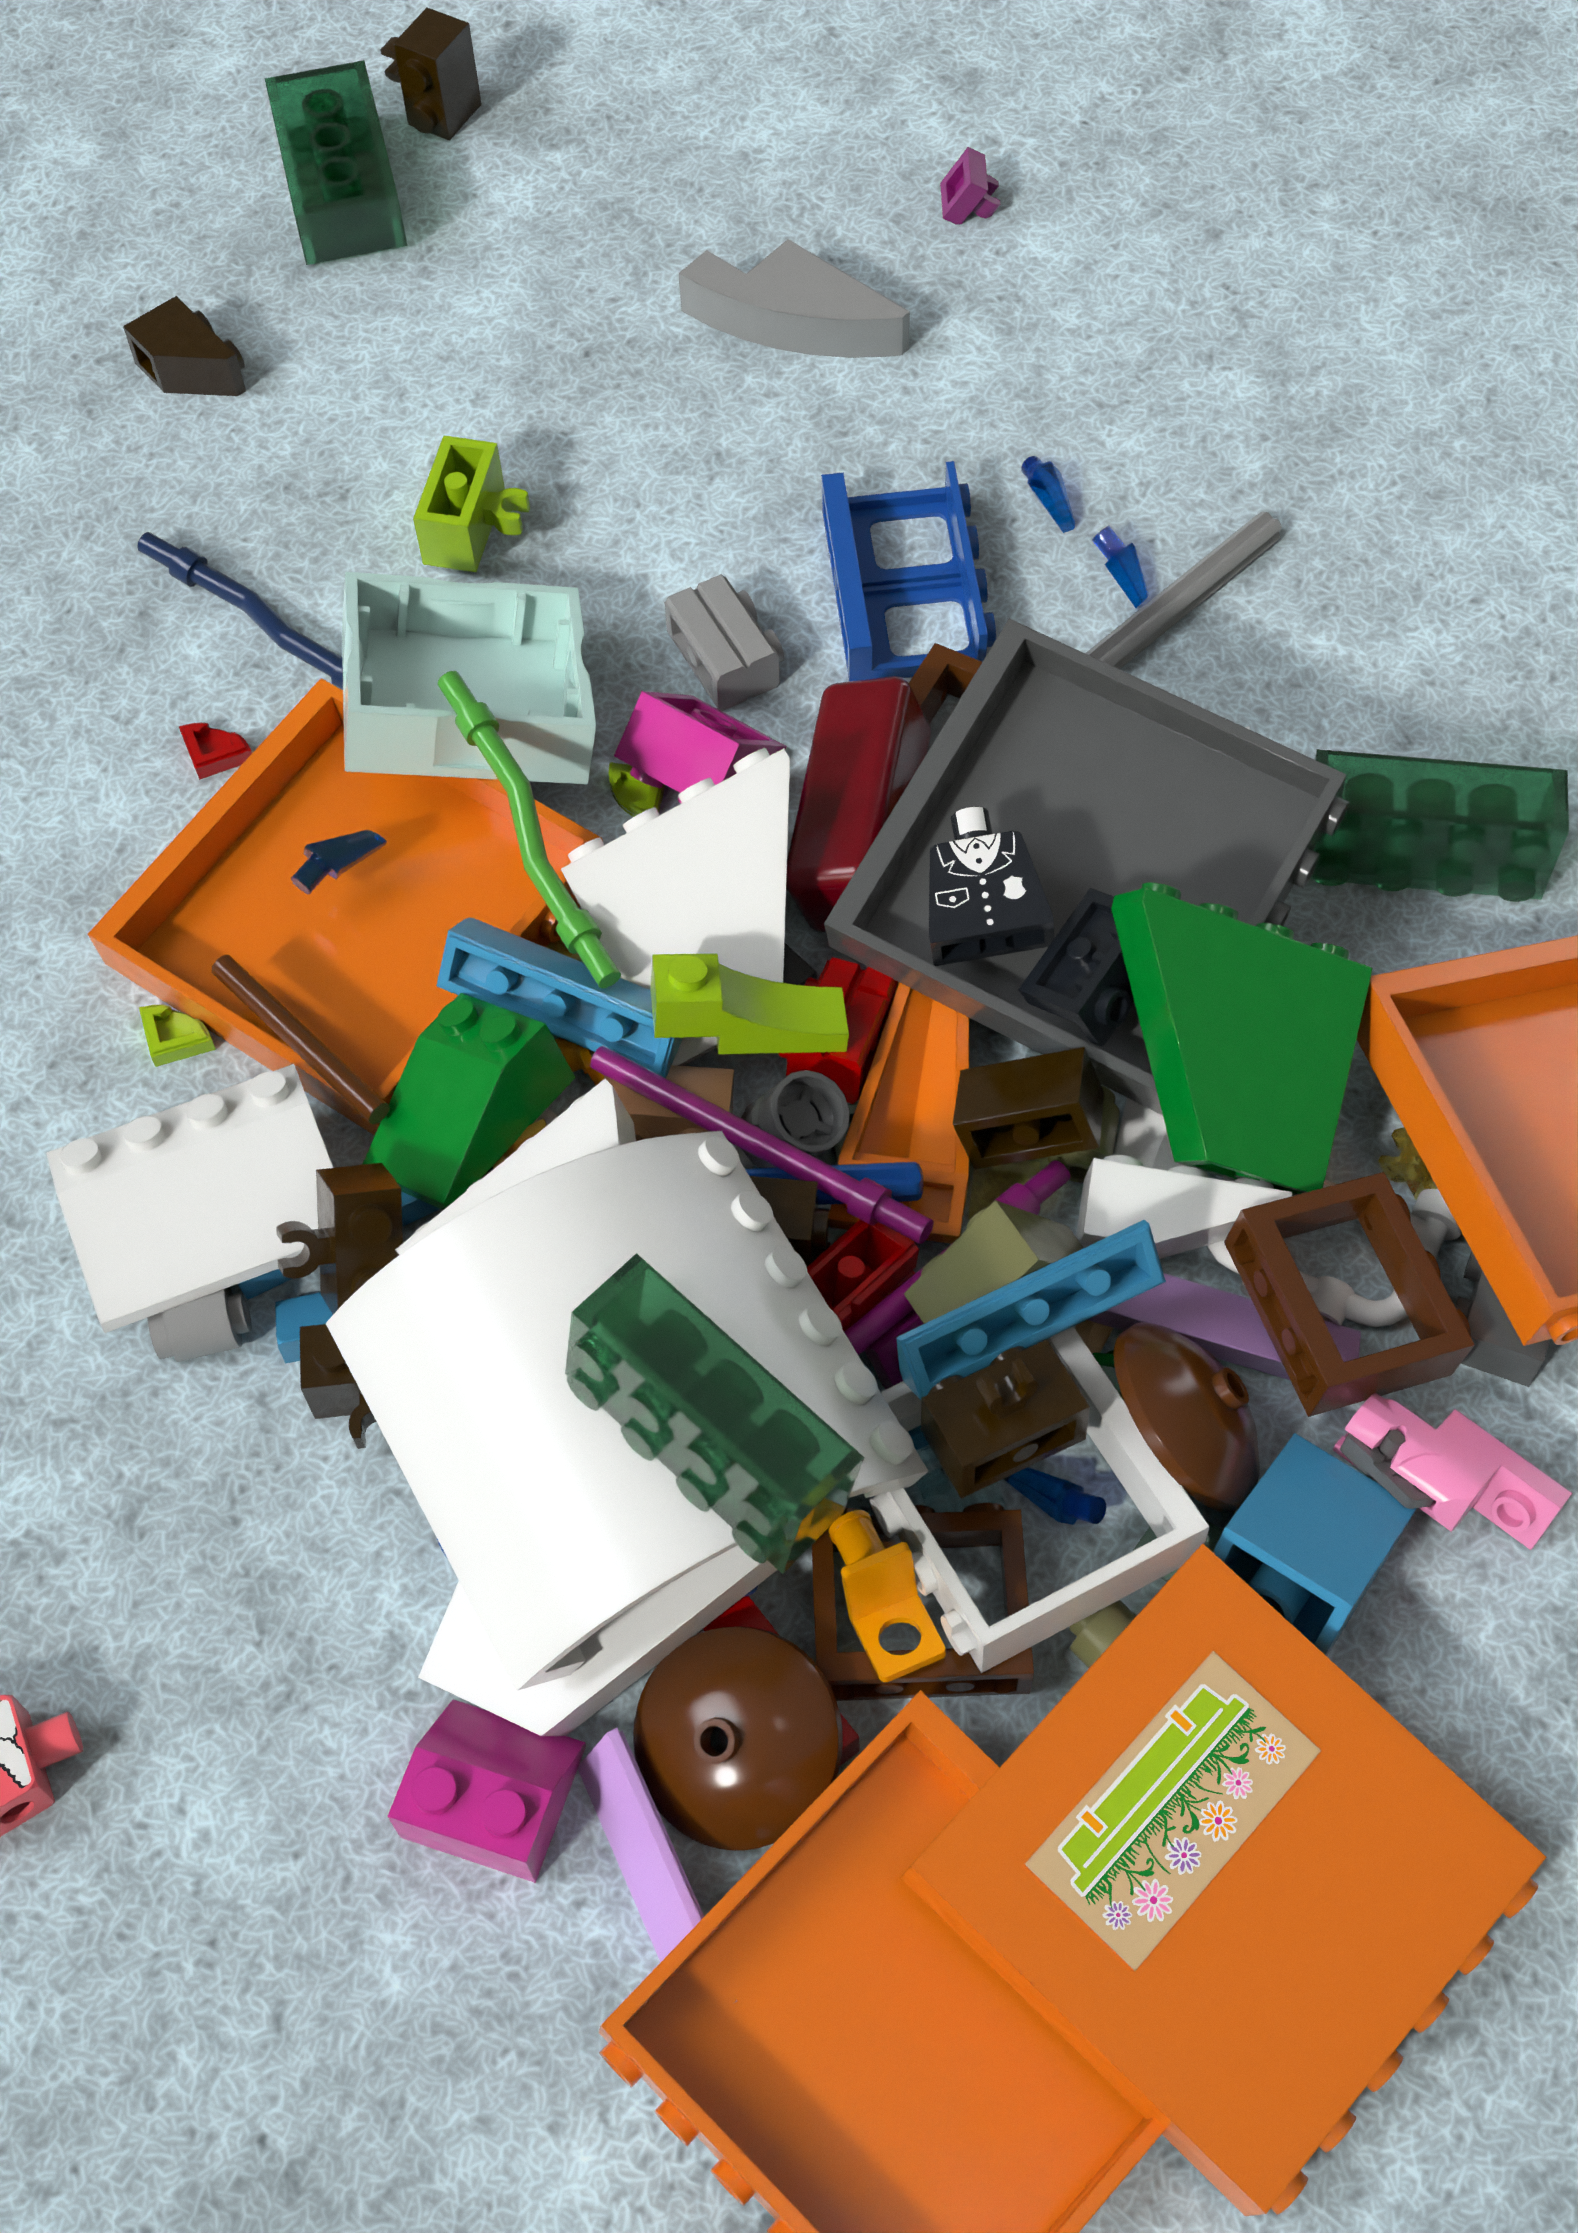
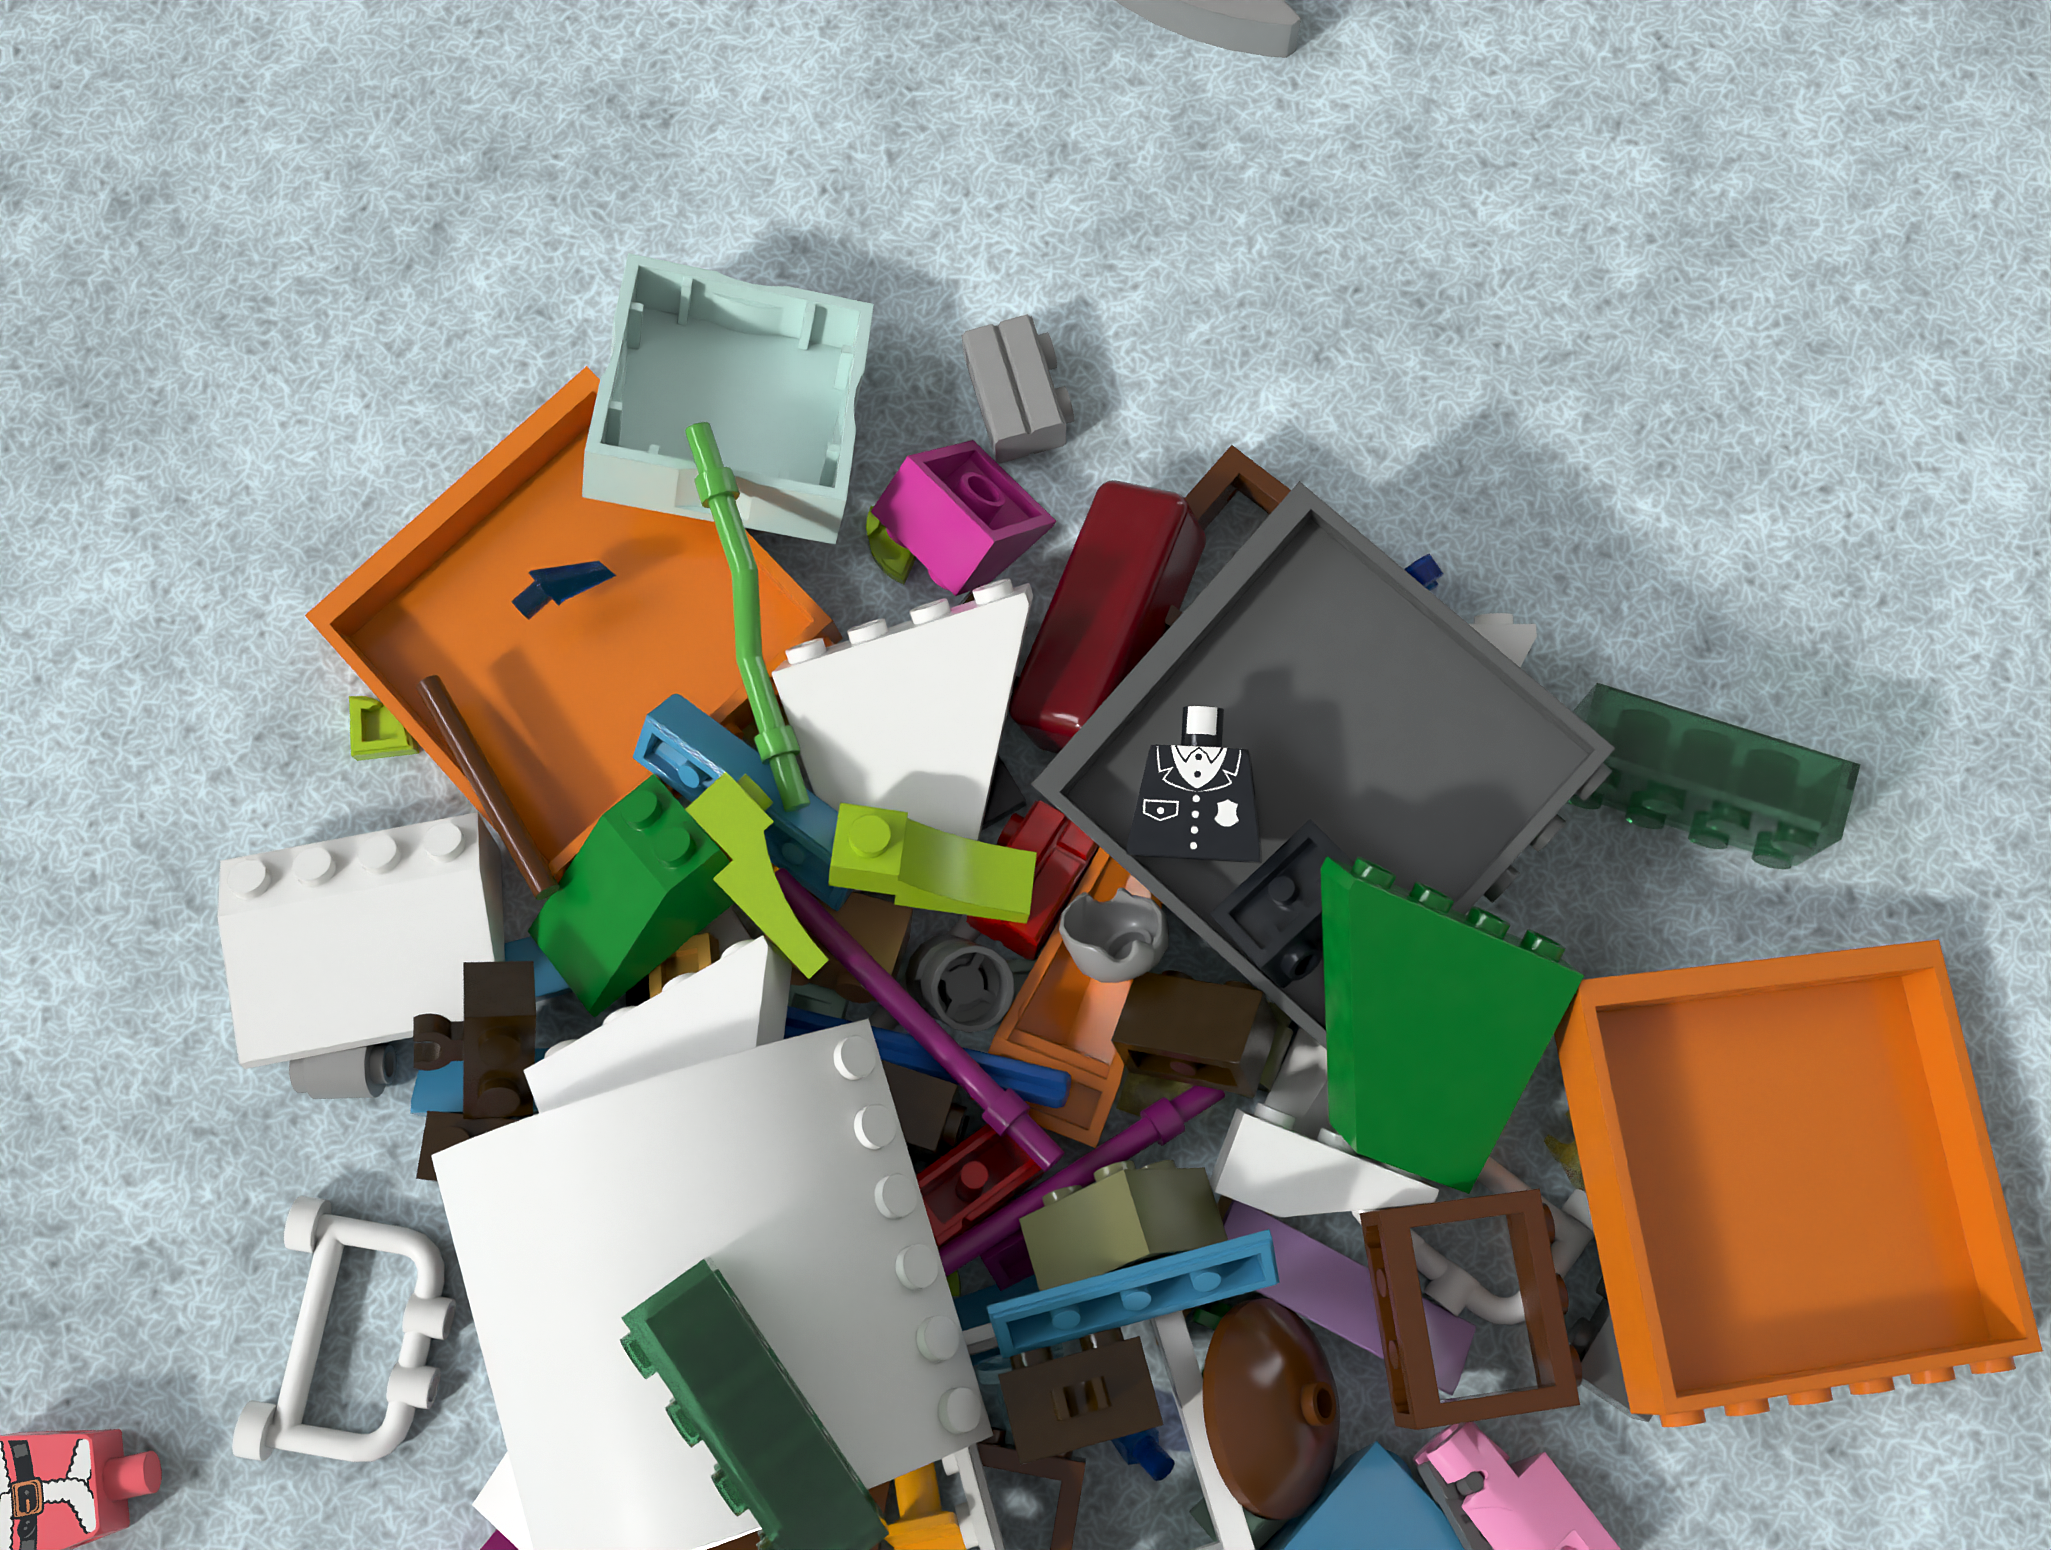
camera: 15 degrees right, 15 degrees up
dark blue bar [137,532,343,690] -> none
red tile [179,722,252,780] -> none
lime brick [413,435,530,572] -> none
blue window [821,461,996,681] -> none
clear blue bar [1021,456,1076,533] -> none
light grey axle [1085,512,1282,669] -> none
clear blue bar [1092,525,1149,608] -> none
none -> white bar [232,1196,456,1462]
none -> lime slope [685,772,829,979]
none -> light grey hair [1059,888,1169,983]

